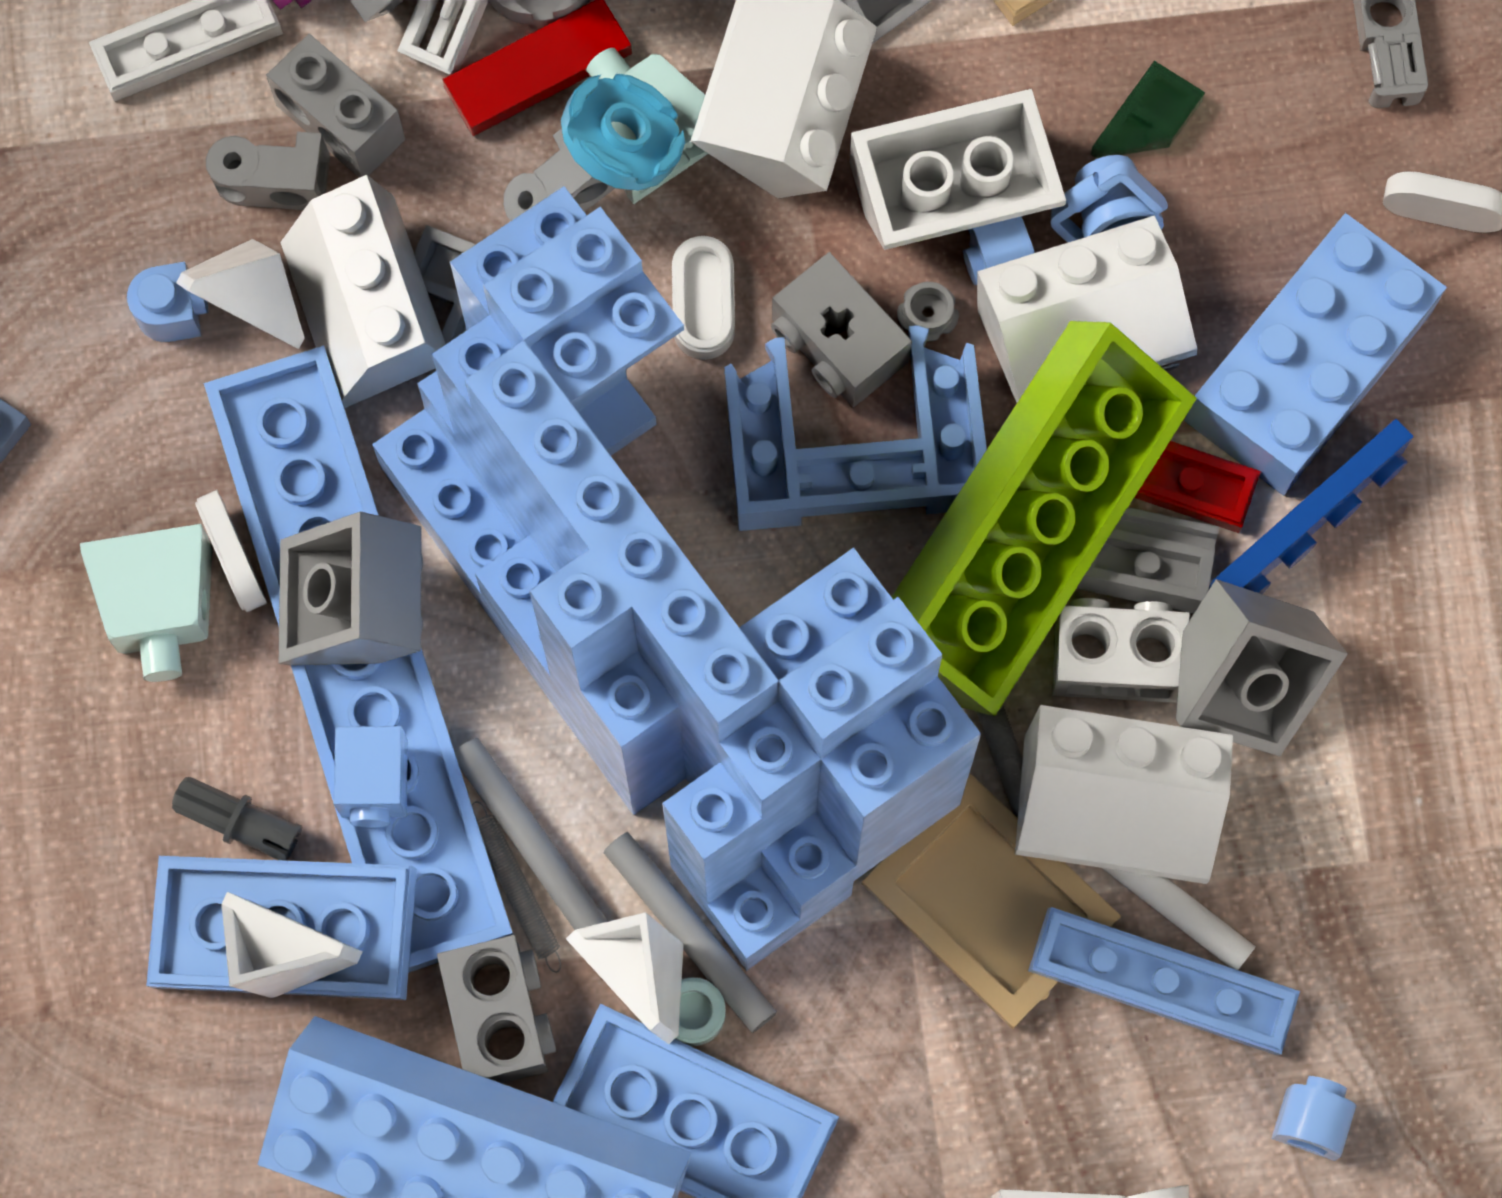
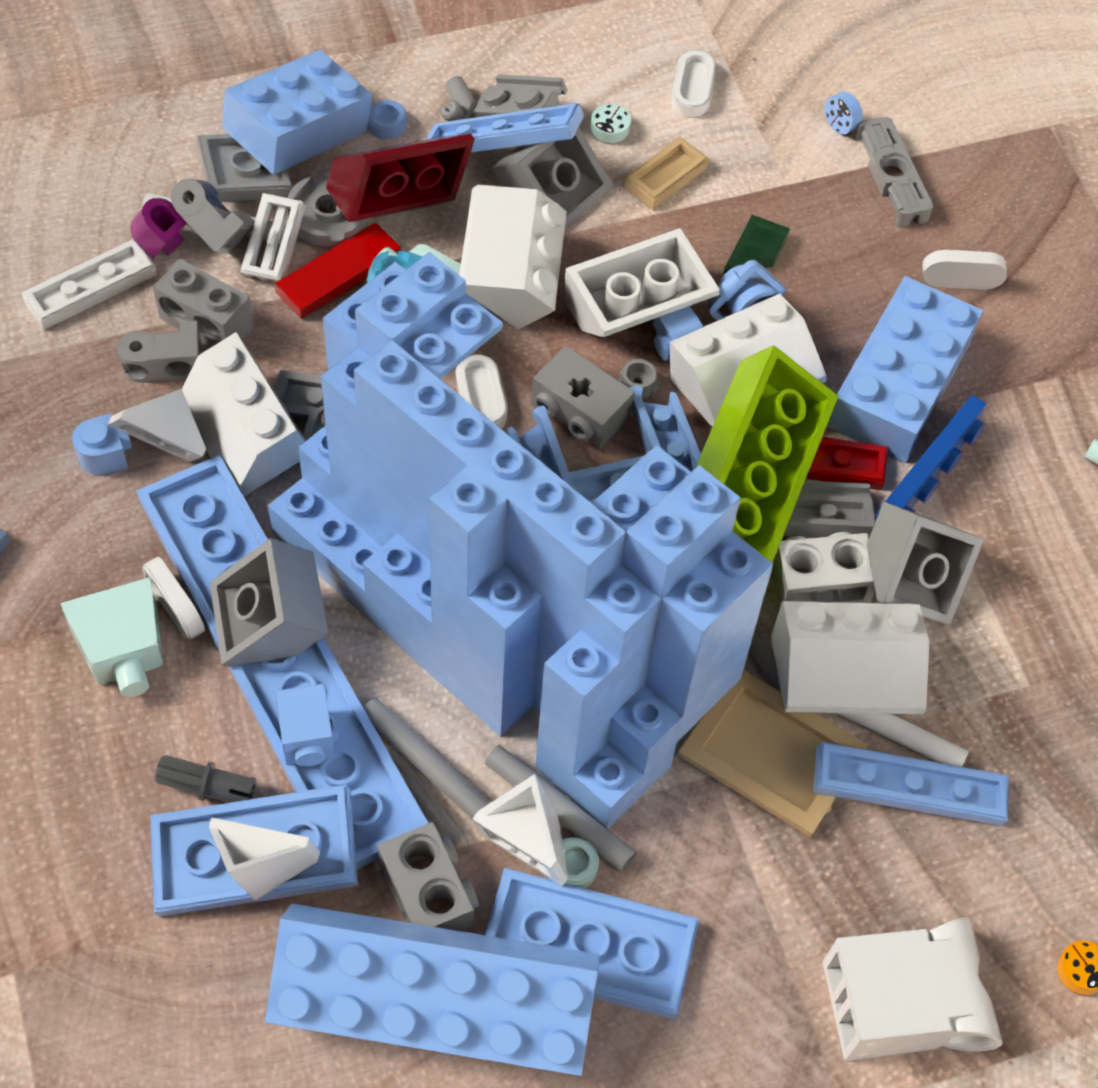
camera: 15 degrees left, 15 degrees down
light blue plate [1271,1076,1356,1161] -> none

